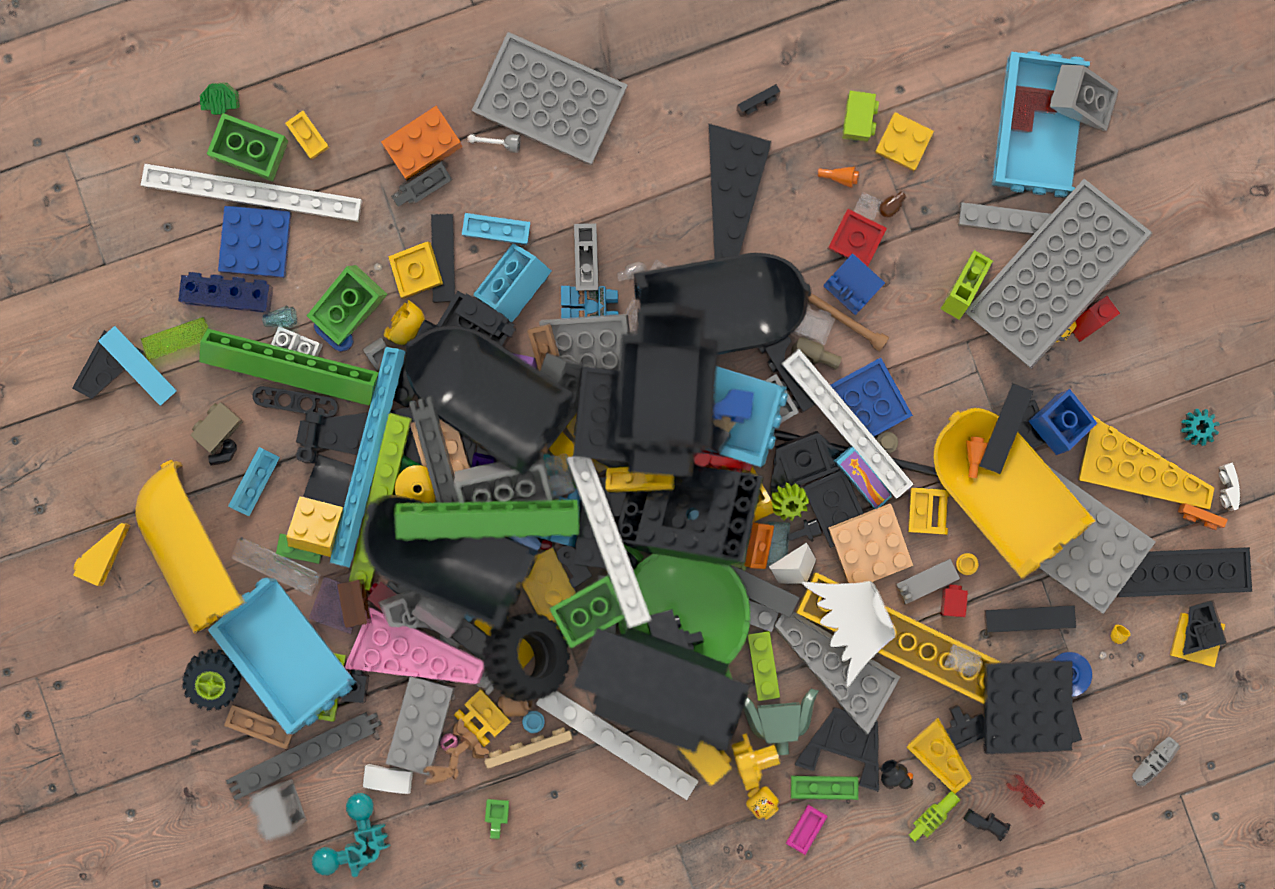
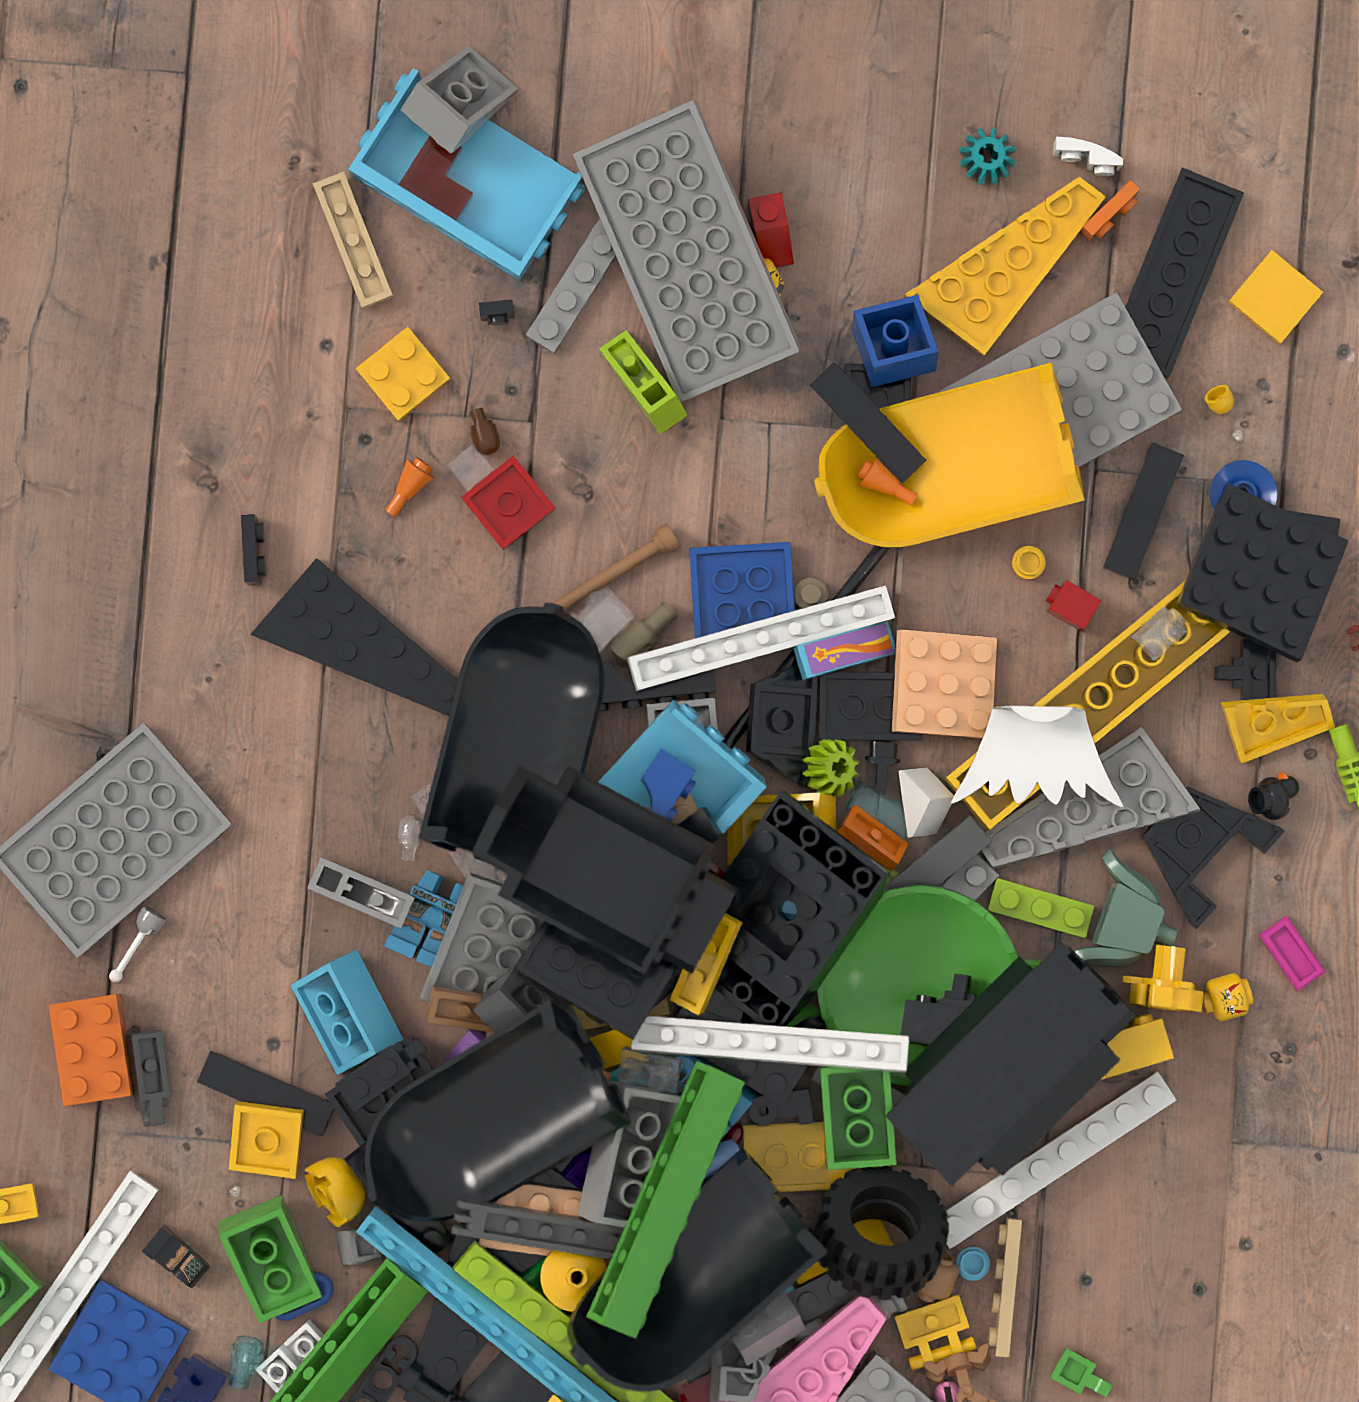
camera: 70 degrees left, 0 degrees up
medium azure plate [462,213,531,245] -> none
red hinge [693,449,752,472] -> none
bright green tile [791,775,858,800] -> none
blue hinge [823,253,885,315] -> none
lime brick [842,90,879,142] -> none
light grey hinge [896,559,960,604] -> none
yellow plate [908,488,950,535] -> none
black slope [1182,600,1227,655] -> none
none -> black leg [142,1225,210,1288]
none -> tan plate [313,171,393,309]
none -> black plate [479,299,515,325]

